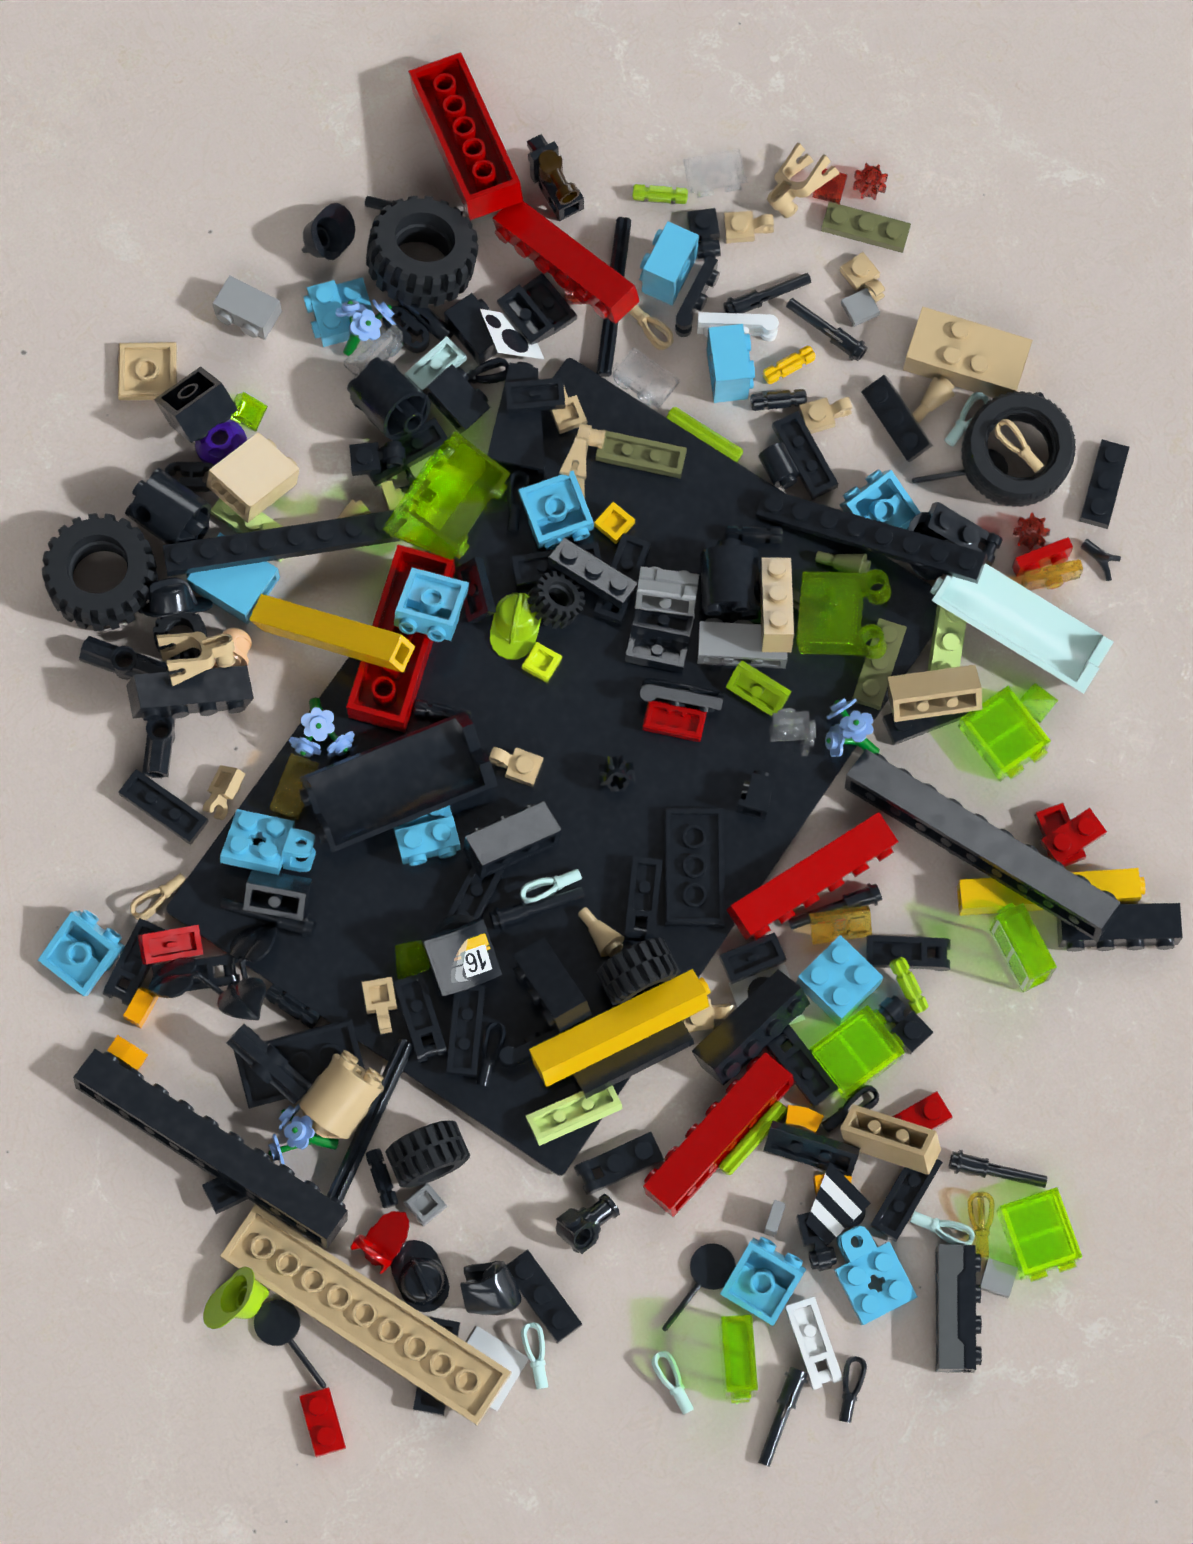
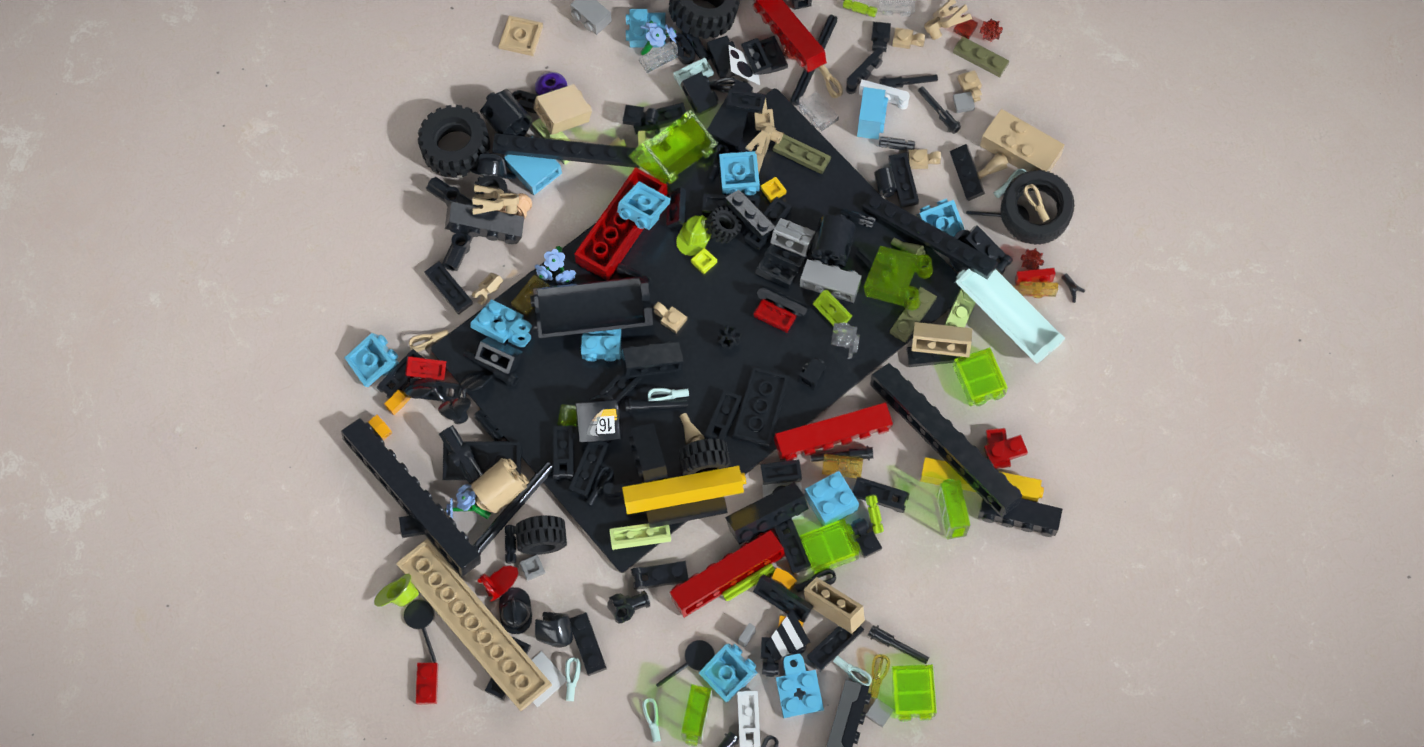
camera: 20 degrees right, 5 degrees down
black brick [154,366,238,443] -> none
clear neon green slope [231,392,268,432] -> none
yellow brick [249,594,415,673] -> none
black cylinder [347,357,431,441] -> none
tan plate [362,977,397,1034] -> none
medium azure brick [639,221,699,306] -> none
lime axle [666,407,743,462] -> none
tan plate [682,997,734,1033] -> none
tan brick [759,558,794,653] -> none
yellow axle [762,346,816,384] -> none
light blue plant [825,698,880,757] -> none
red plate [892,1091,953,1130] -> none
clear neon green slope [1017,683,1058,723] -> none
black plate [1079,439,1130,529] -> none

